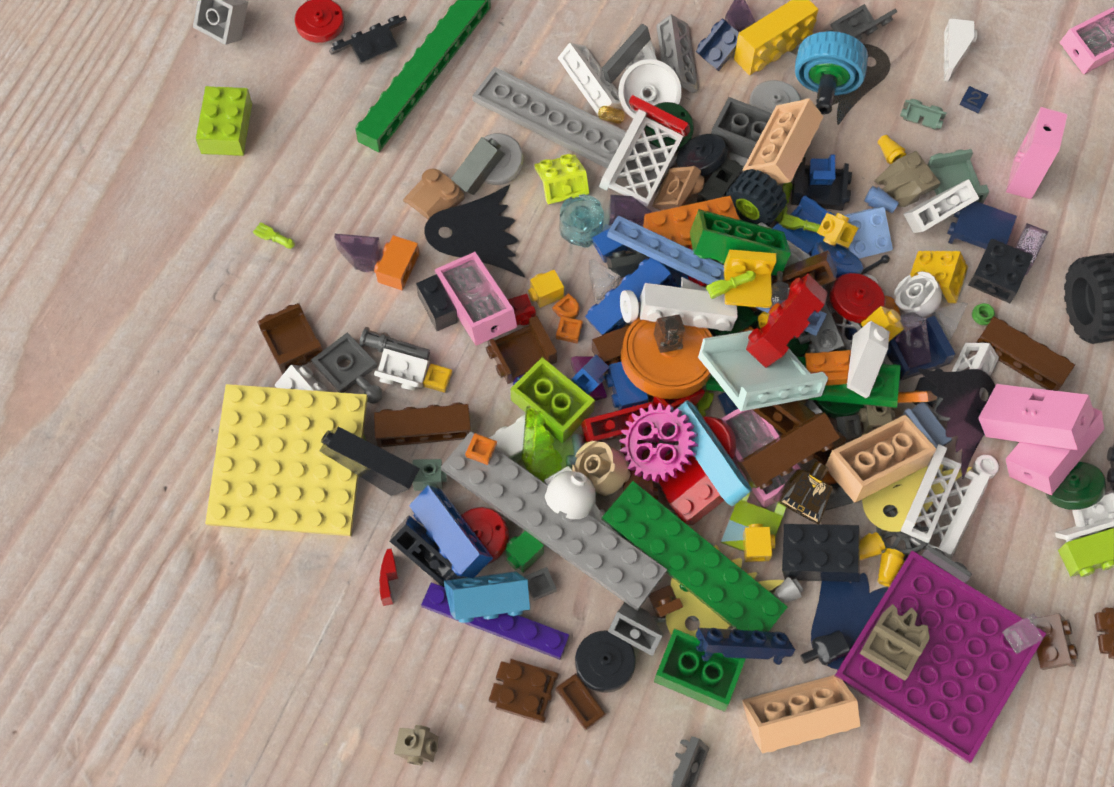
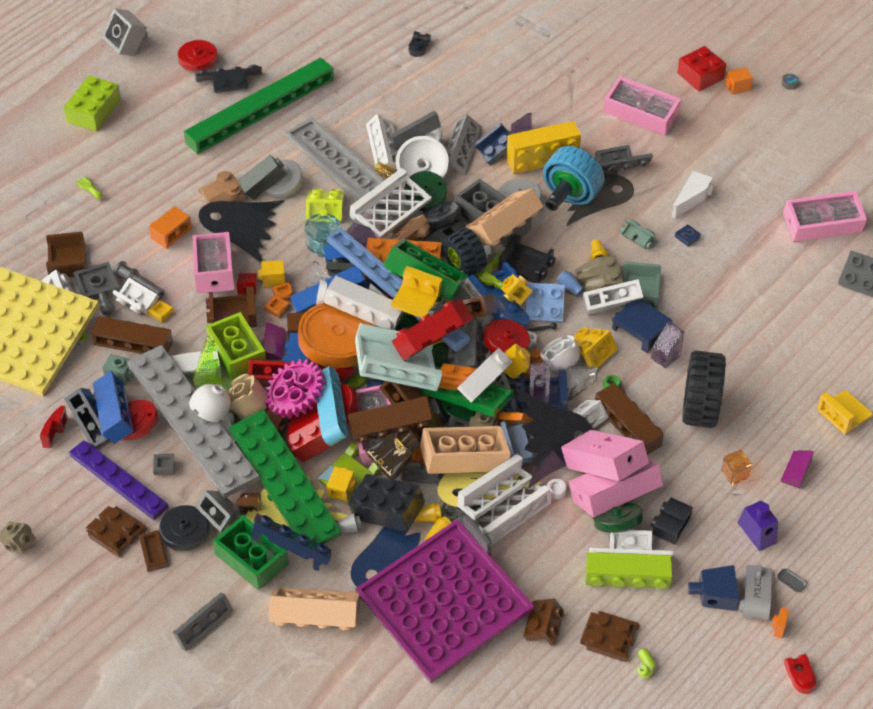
camera: 20 degrees right, 15 degrees down
black slope [319,426,420,496] -> none
clear purple slope [334,233,381,272] -> none
black brick [416,274,457,331] -> none
dark azure slope [444,571,530,623] -> none
orange tile [465,433,497,465] -> none
green brick [506,531,544,573] -> none
blue brick [571,354,609,395] -> none
red tile [629,95,690,136] -> none
clear smoke brick [653,314,685,353] -> none
lime piece [706,271,756,299] -> none
black piece [800,630,850,666] -> none
blue panel [810,154,835,185] -> none
dark tan plate [859,604,929,681] -> none
black bracket [968,239,1033,304] -> none
clear panel [1002,613,1043,654] -> none
bright pink brick [1006,107,1068,199] -> none

